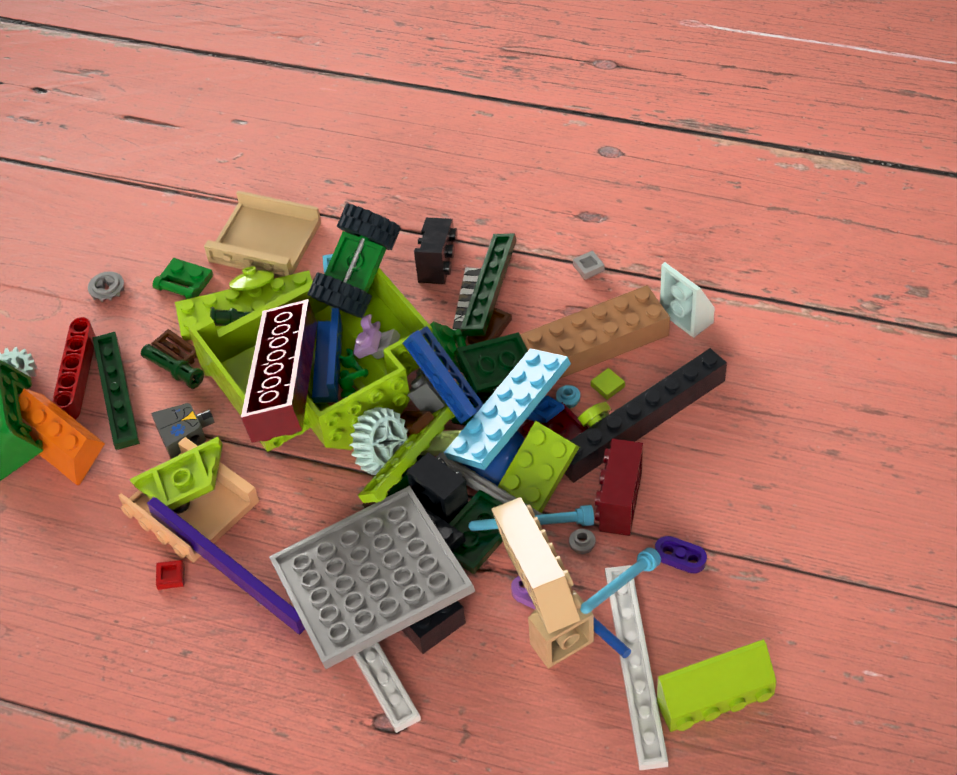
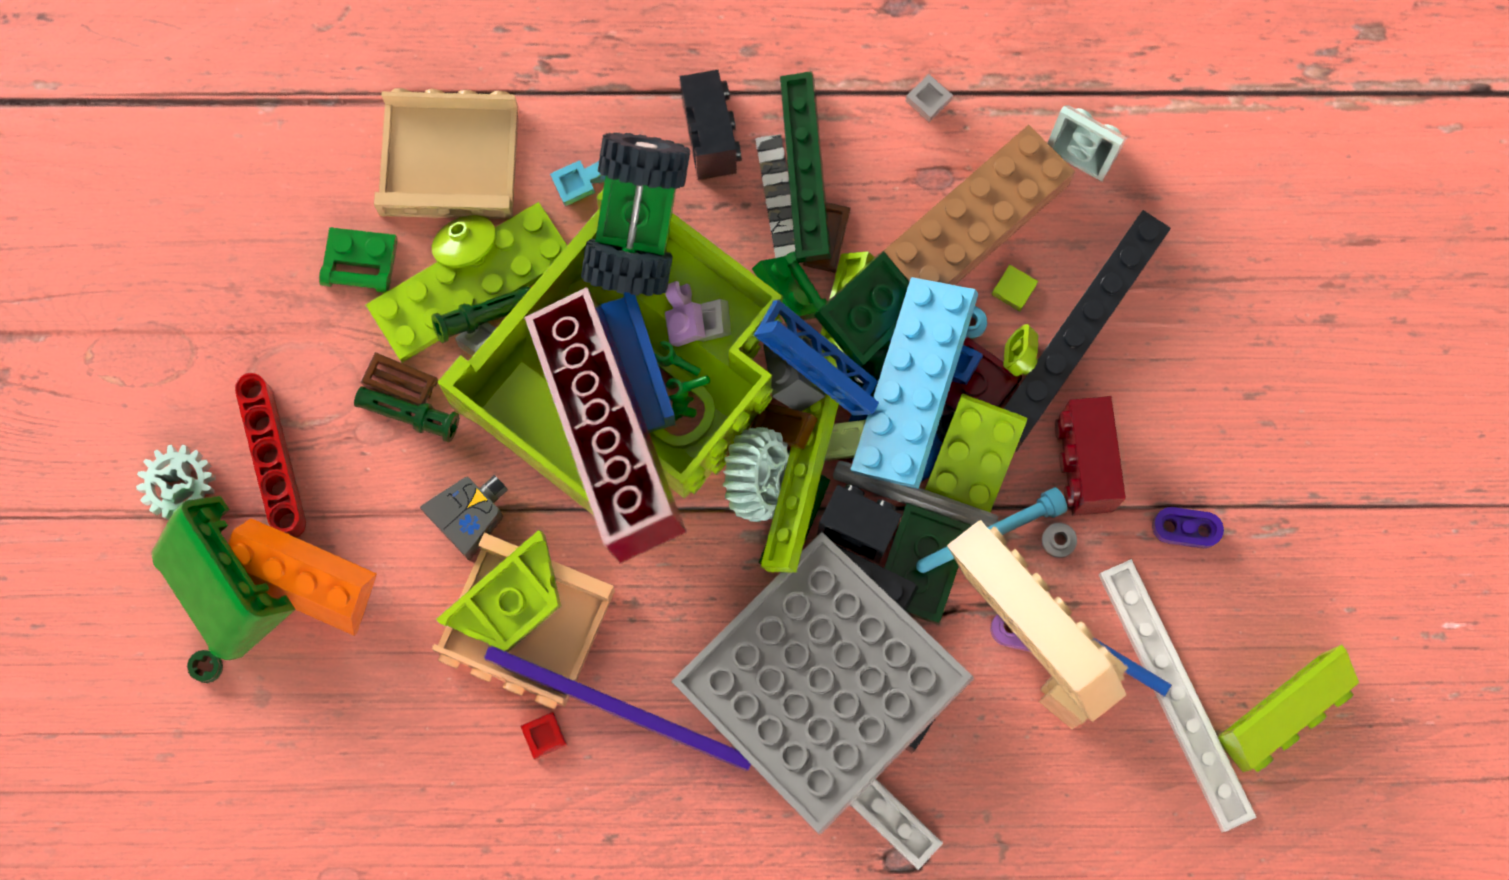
camera: 25 degrees left, 25 degrees up
light grey gear [88,272,124,302] -> none
dark green plate [92,332,140,450] -> none
medium azure piece [580,547,661,614] -> none

